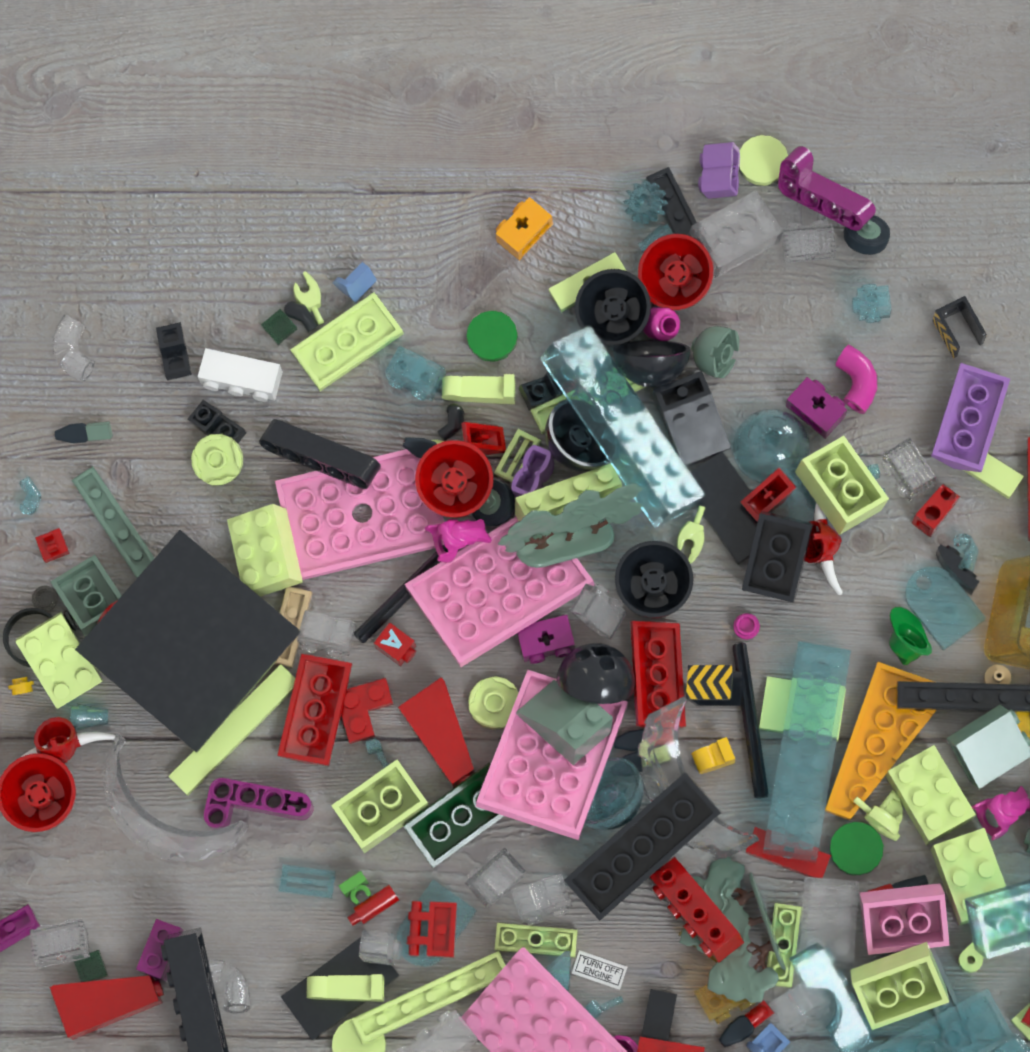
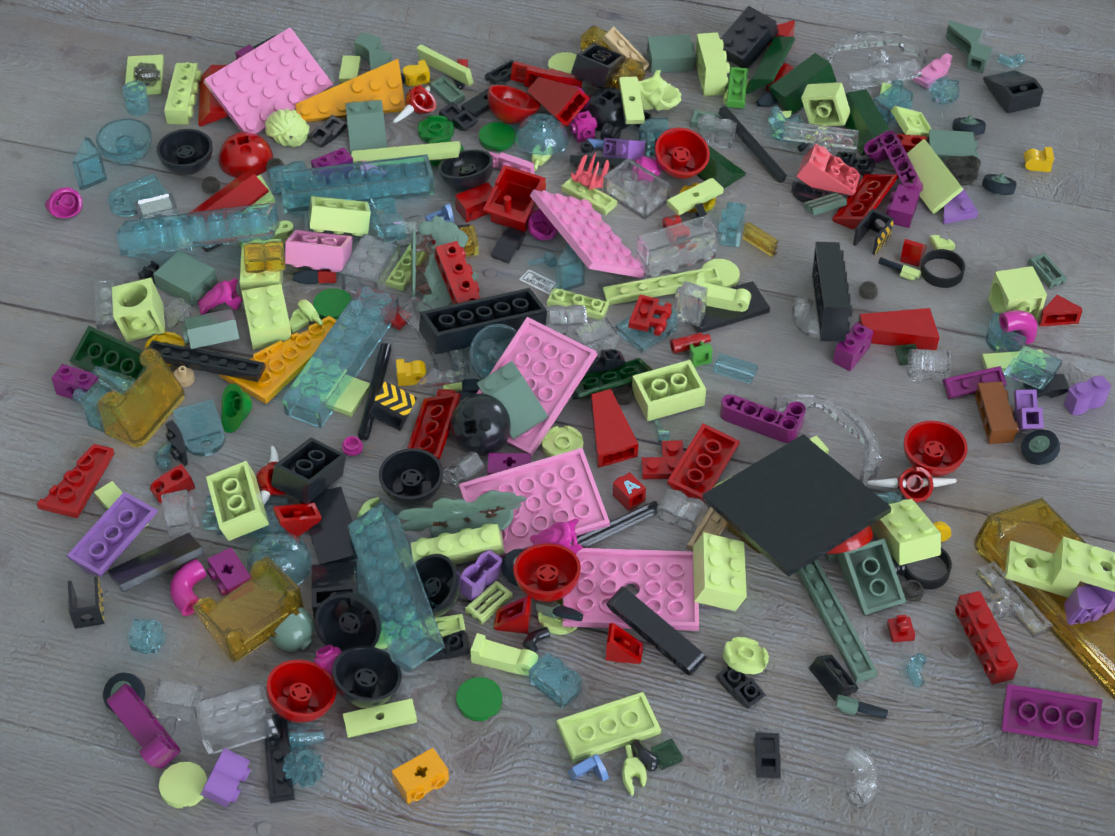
camera: 175 degrees left, 25 degrees down
white brick [198,348,283,402] -> none
none -> black tile [108,533,205,592]
none -> clear yellow windscreen [193,556,304,662]
none -> clear yellow brick [243,241,286,273]
none -> black slope [586,349,625,373]
none -> red slope [606,622,644,664]
none -> clear smoke plate [613,386,634,405]
none -> black slope [809,655,859,701]

